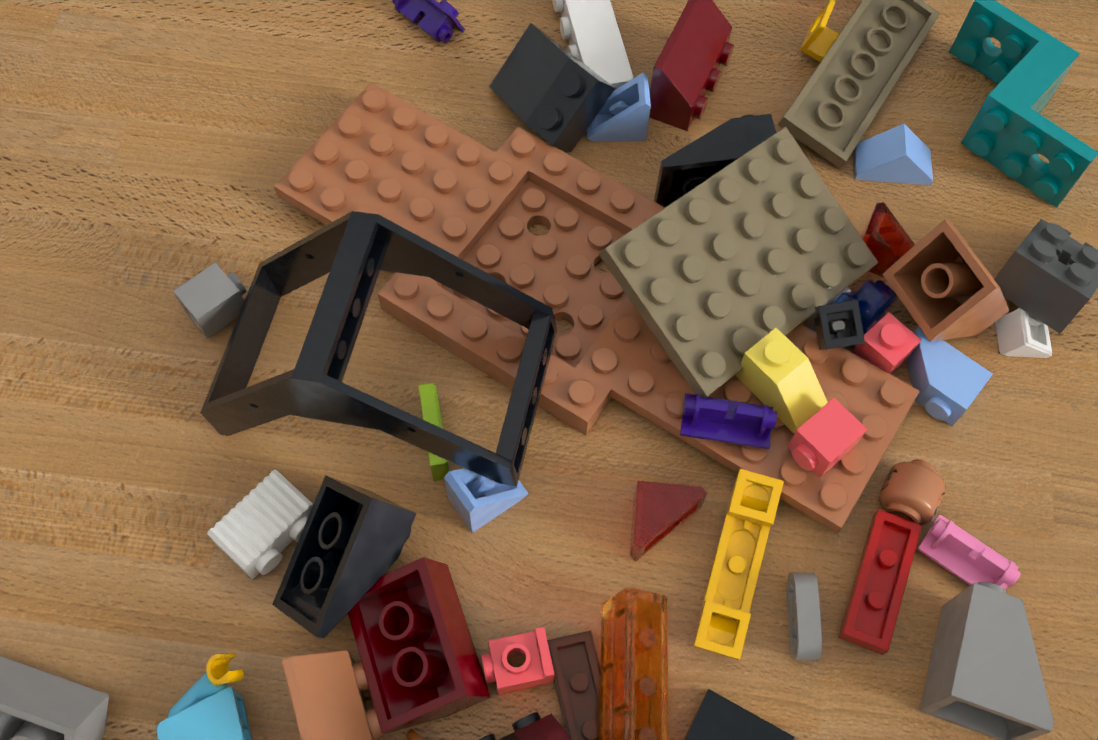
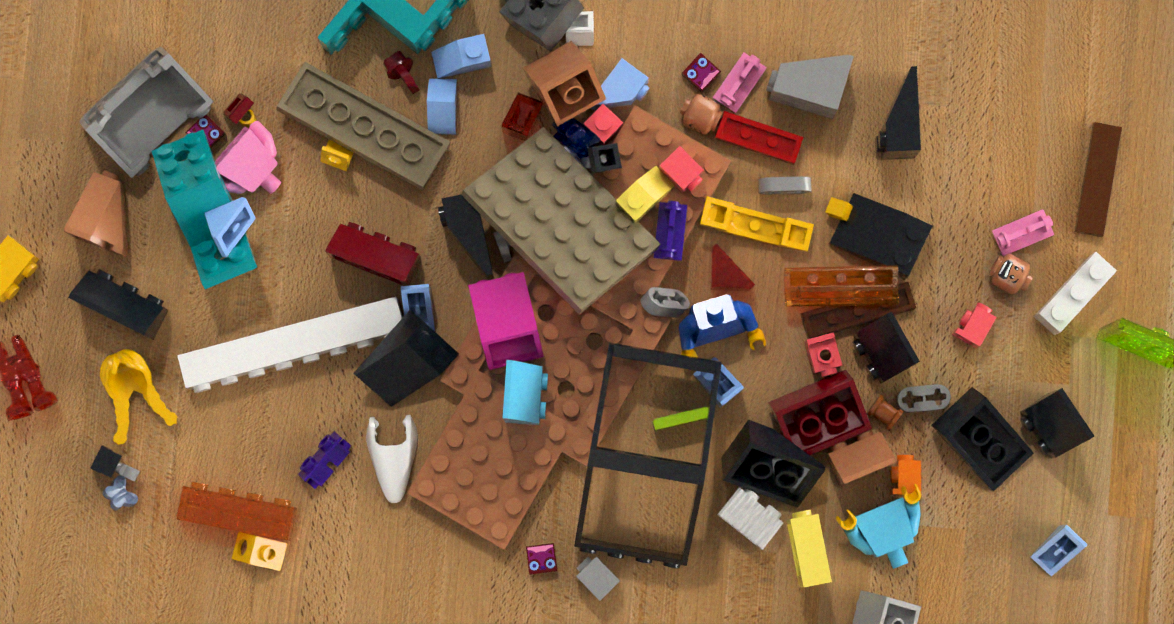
camera: 90 degrees left, 20 degrees up
none -> white animal [366,415,418,503]
none -> dark red piece [383,51,420,94]
none -> light blue slope [431,34,492,79]
none -> dark pink slope [468,272,544,370]
none -> medium azure slope [503,360,548,425]
none -> tile [526,543,557,575]
none -> light grey beam [640,287,690,318]
none -> blue torso [679,294,766,370]
none -> tile [681,53,721,93]
none -> light yellow window [786,510,832,587]
none -> yellow piece [825,197,853,222]

